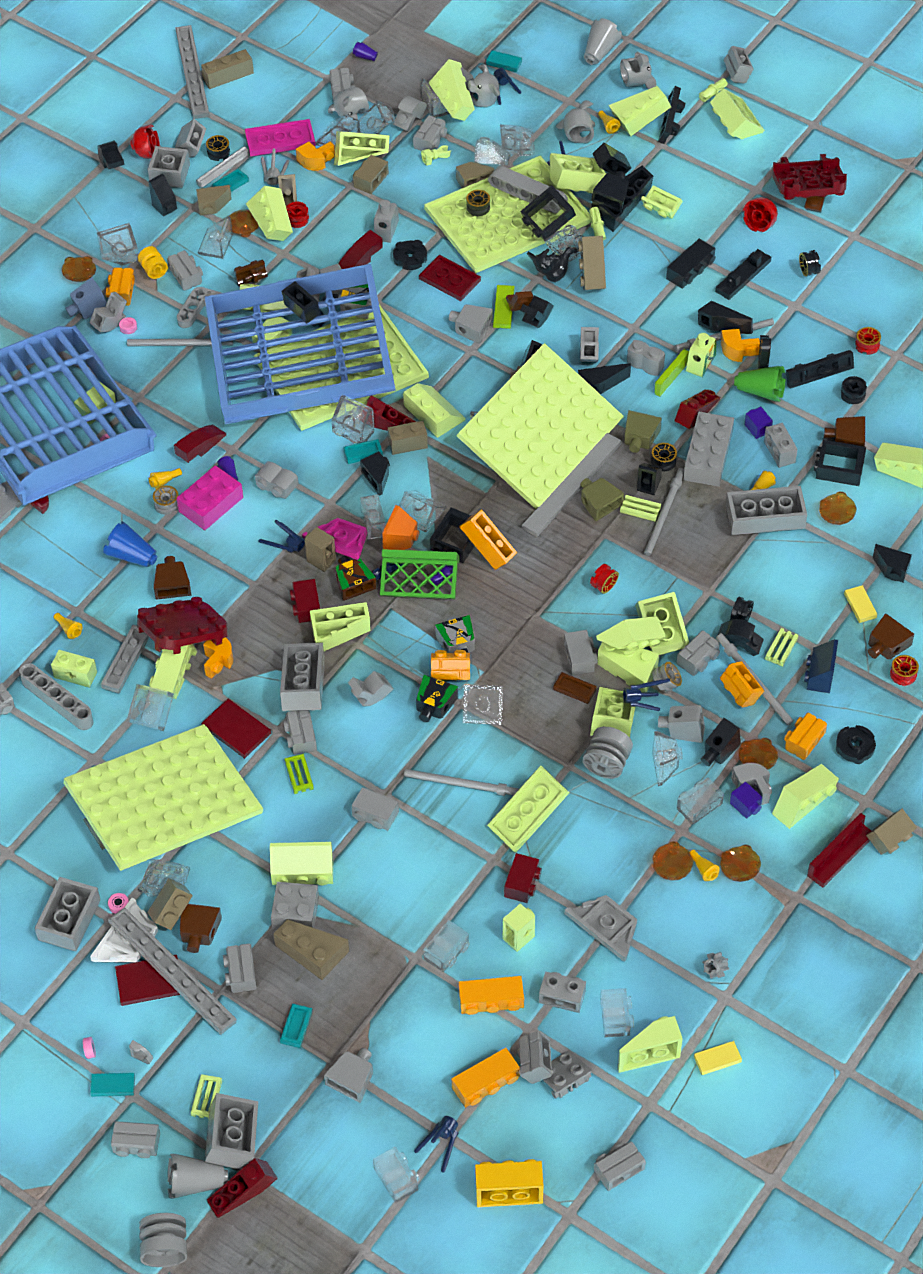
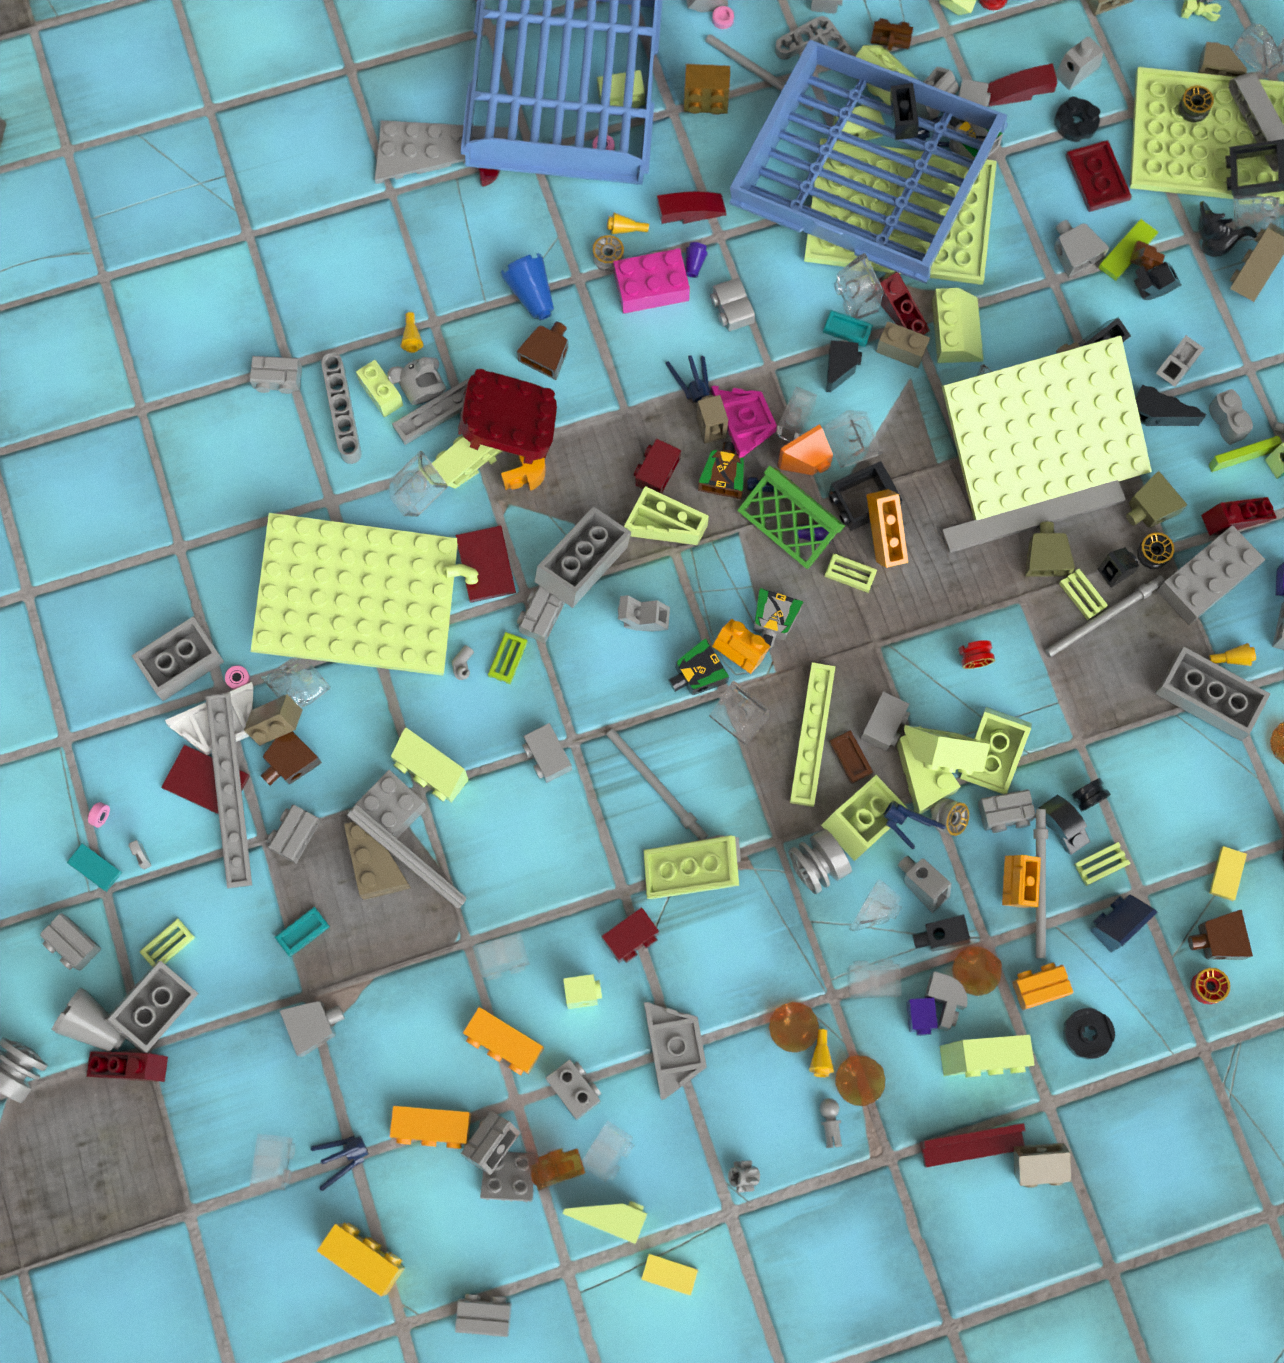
camera: 35 degrees right, 20 degrees up
none -> light grey axle [347,805,466,908]
none -> light grey piece [387,357,446,405]
none -> yellowish green arm [443,564,479,584]
none -> light grey arm [452,645,474,680]
none -> clear orange brick [530,1148,585,1191]
none -> pearl gold brick [684,64,730,115]
none -> yellowish green plate [790,663,836,807]
none -> light grey pin [819,1098,842,1148]
none -> yellowish green tile [824,553,877,593]

